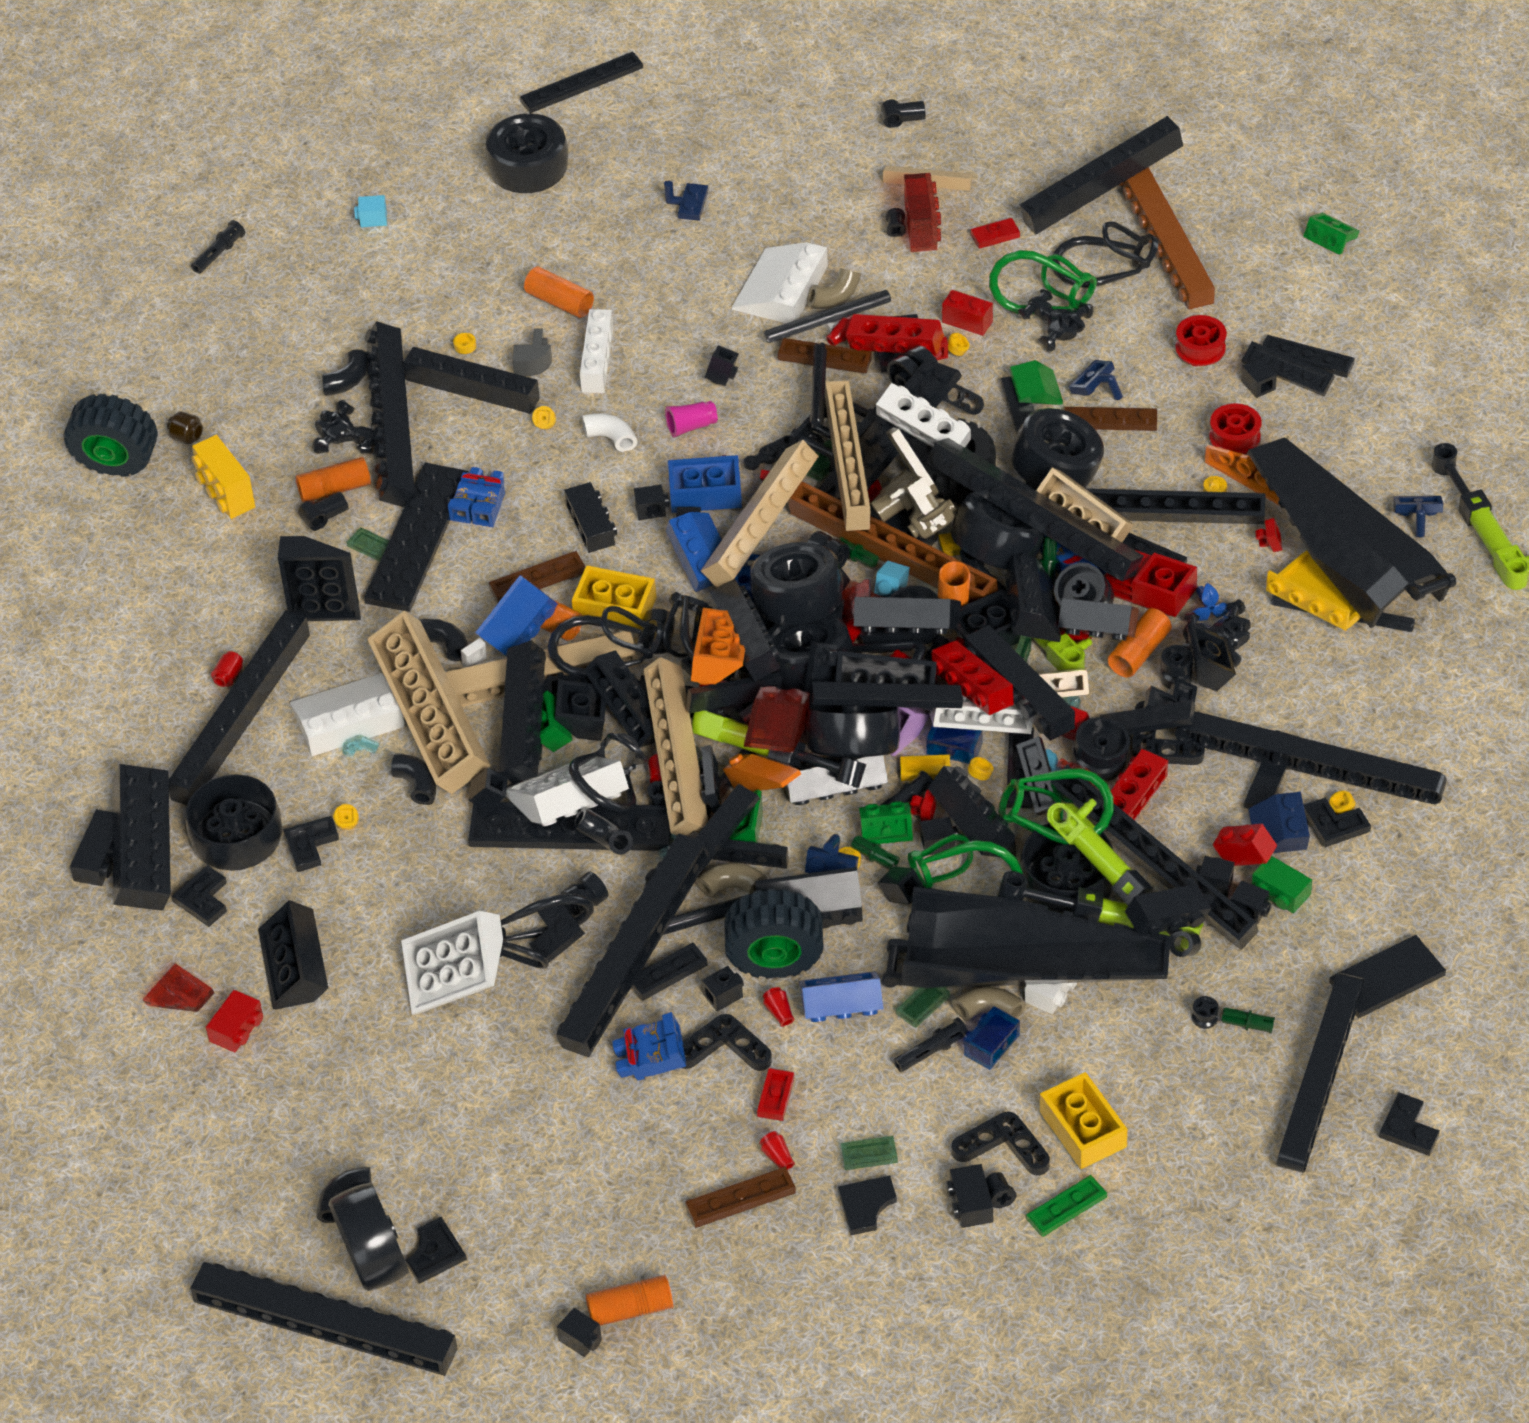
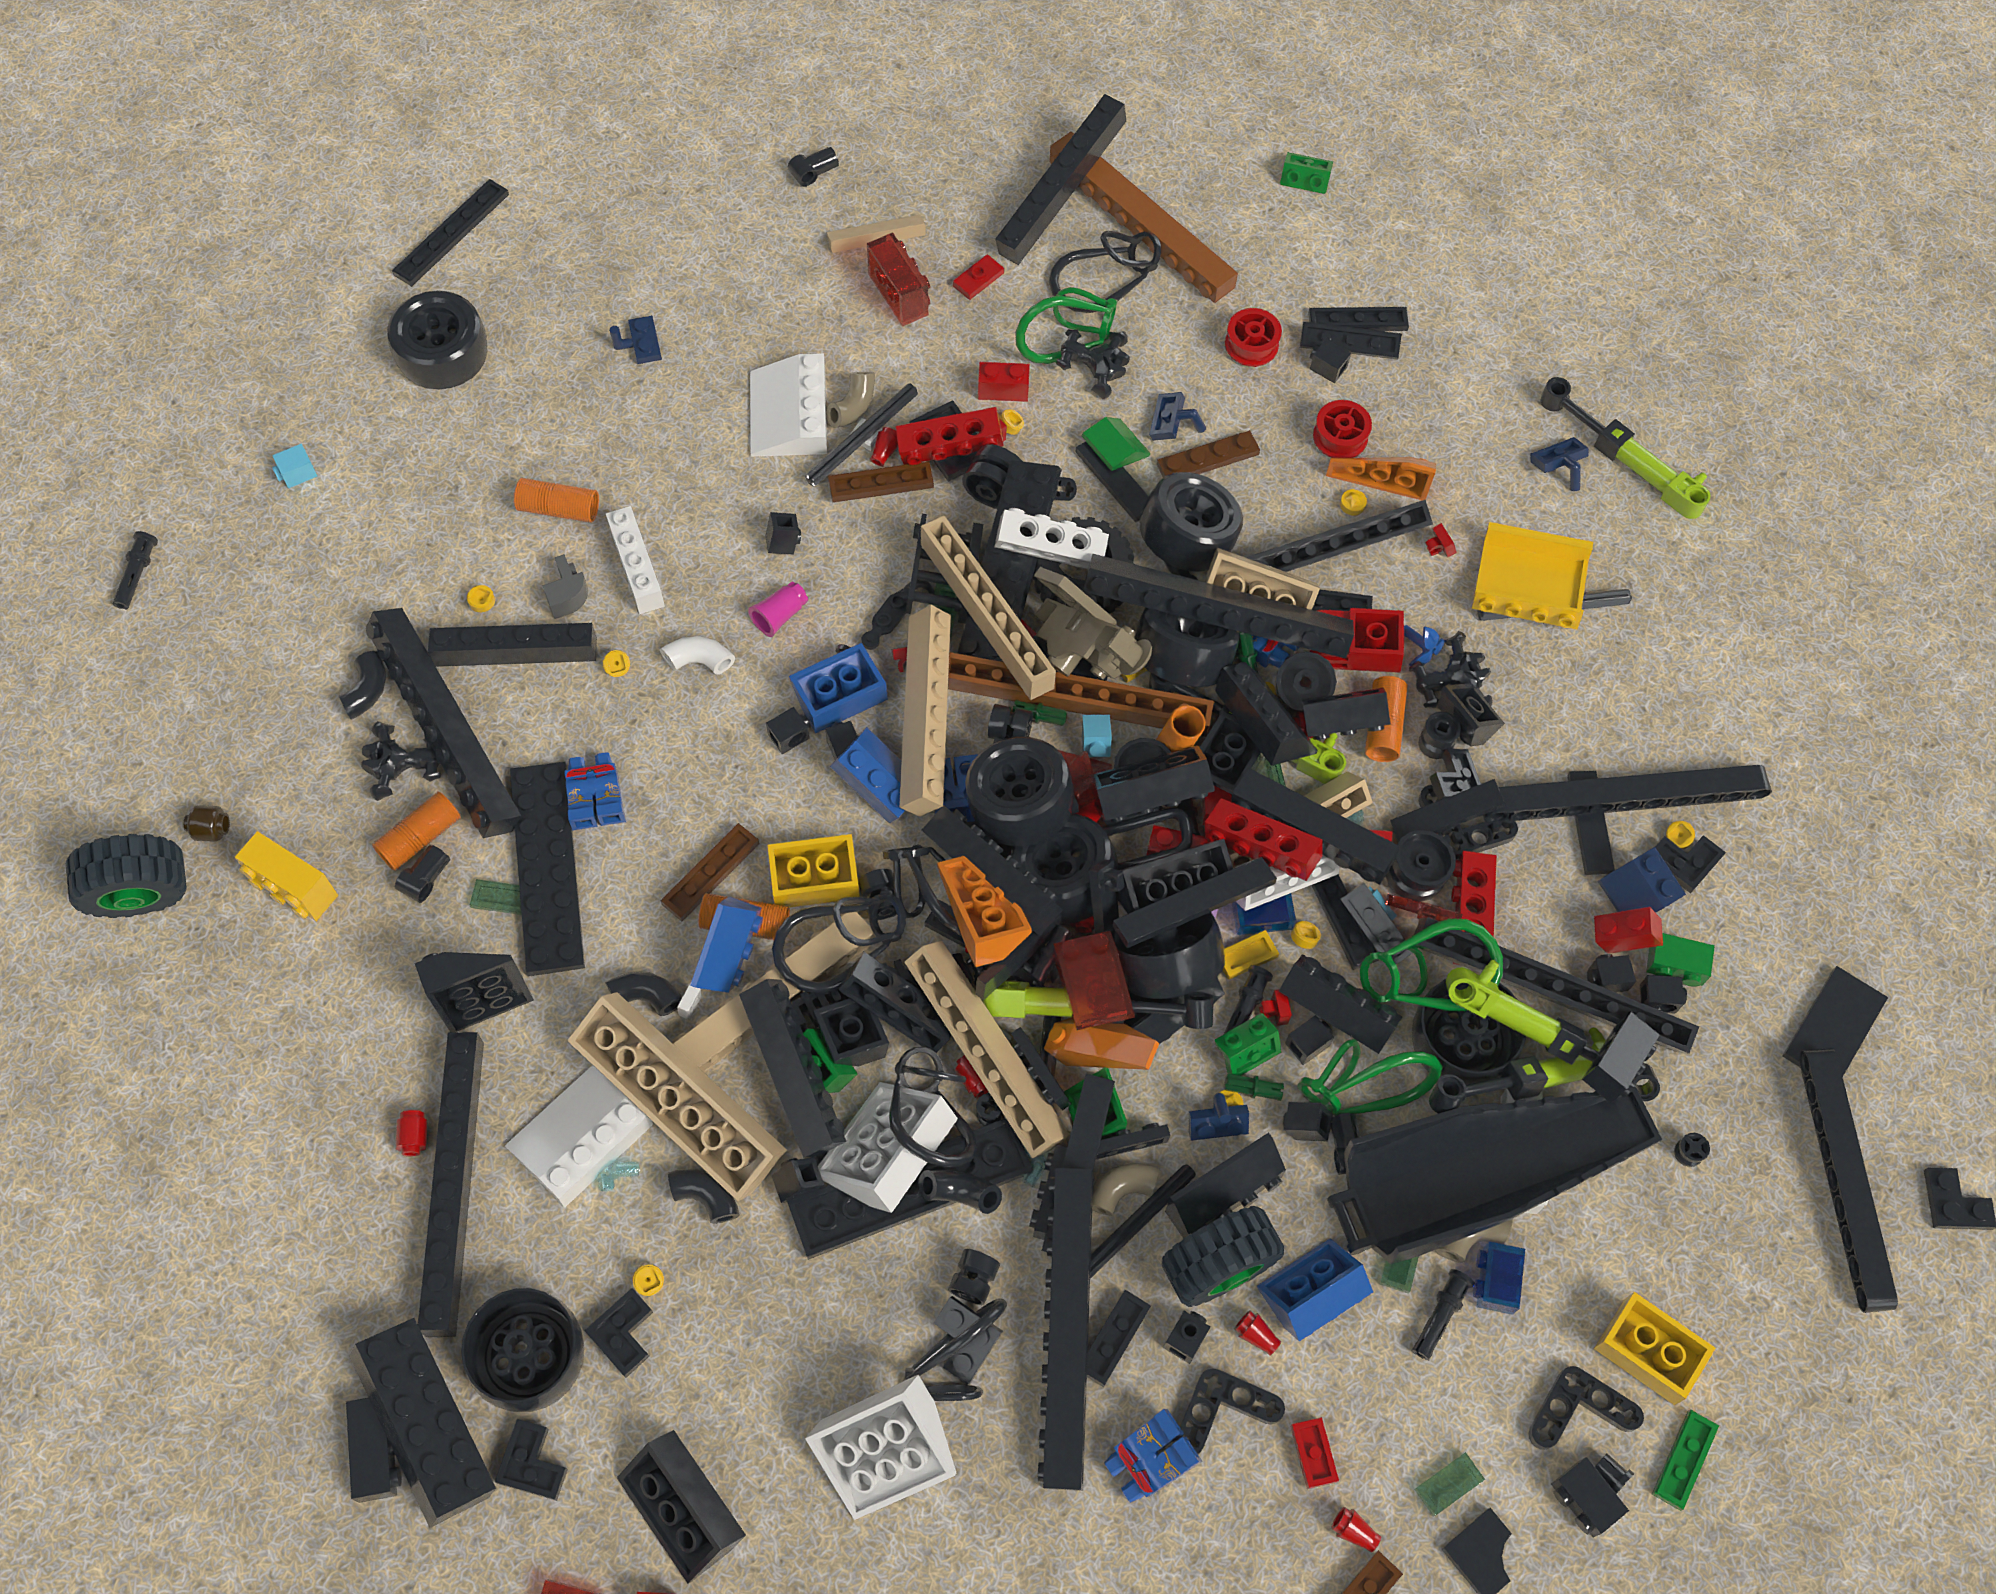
camera: 30 degrees left, 15 degrees up
black brick [564,482,617,553] -> none
black axle [810,342,827,429] -> none
black bush [885,208,906,237] -> none
dark green axle [1221,1008,1275,1034] -> none
black windscreen [1247,437,1456,628] -> none

